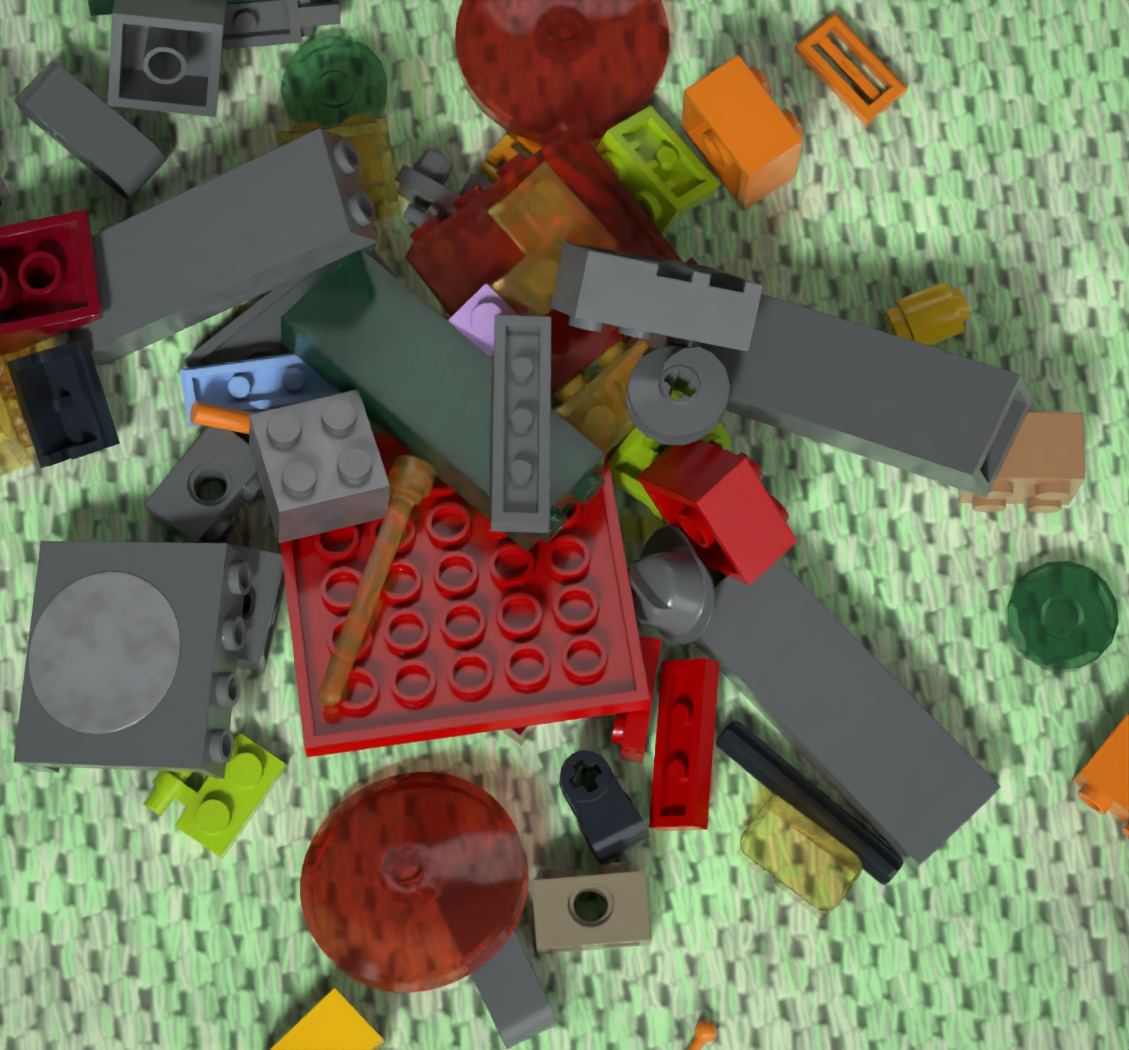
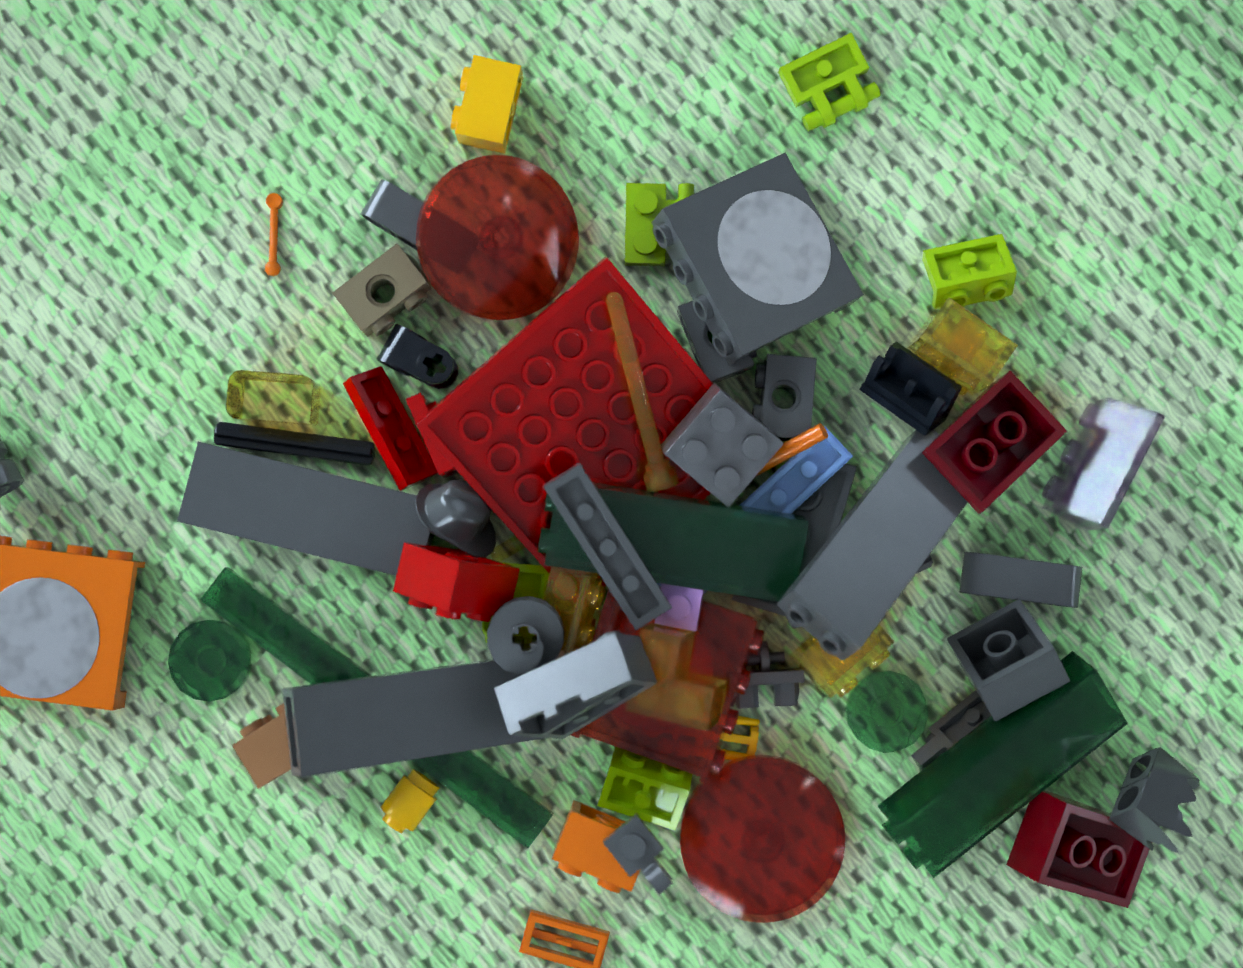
camera: 145 degrees right, 10 degrees up
none -> clear green plate [200,567,553,848]
none -> dark grey plate [603,813,673,894]

